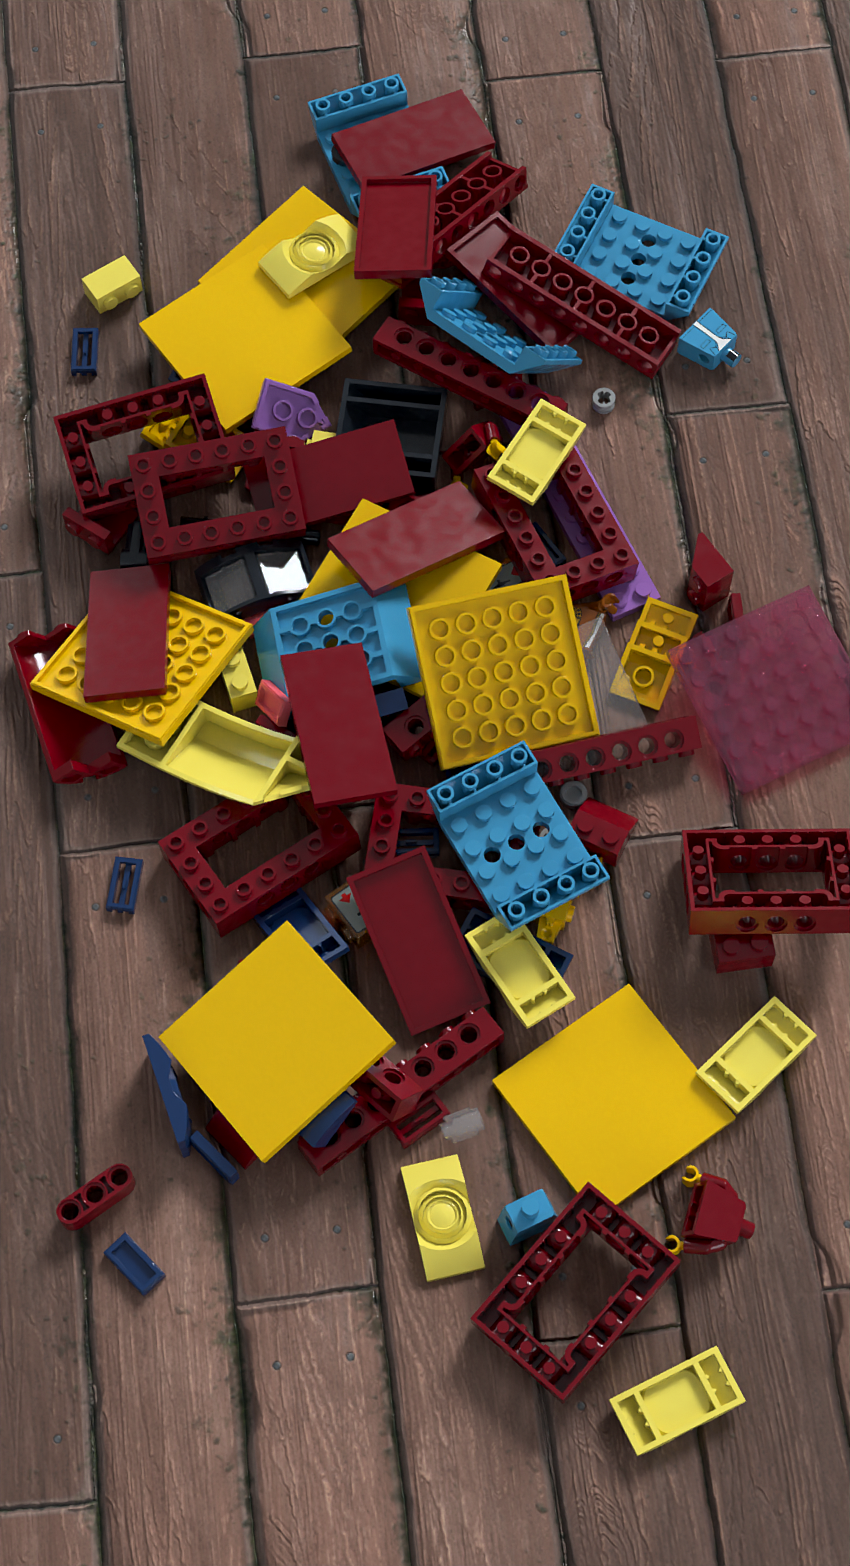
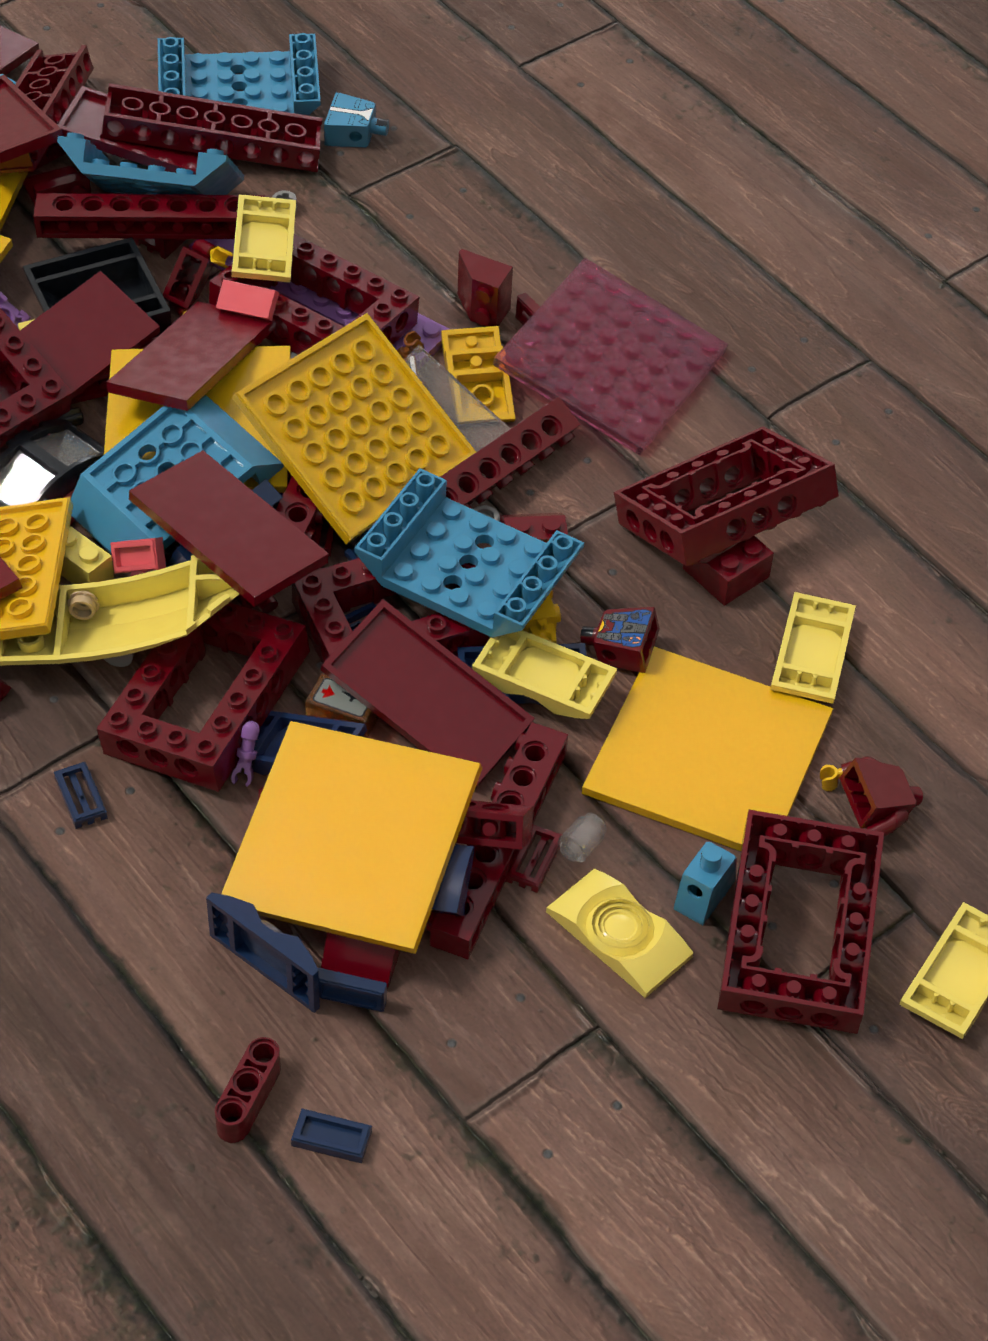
camera: 35 degrees left, 15 degrees down
none -> tan plate [67,590,99,620]
none -> coral tile [216,279,279,321]
none -> medium lavender piece [231,721,259,786]
none -> torso [580,607,660,673]

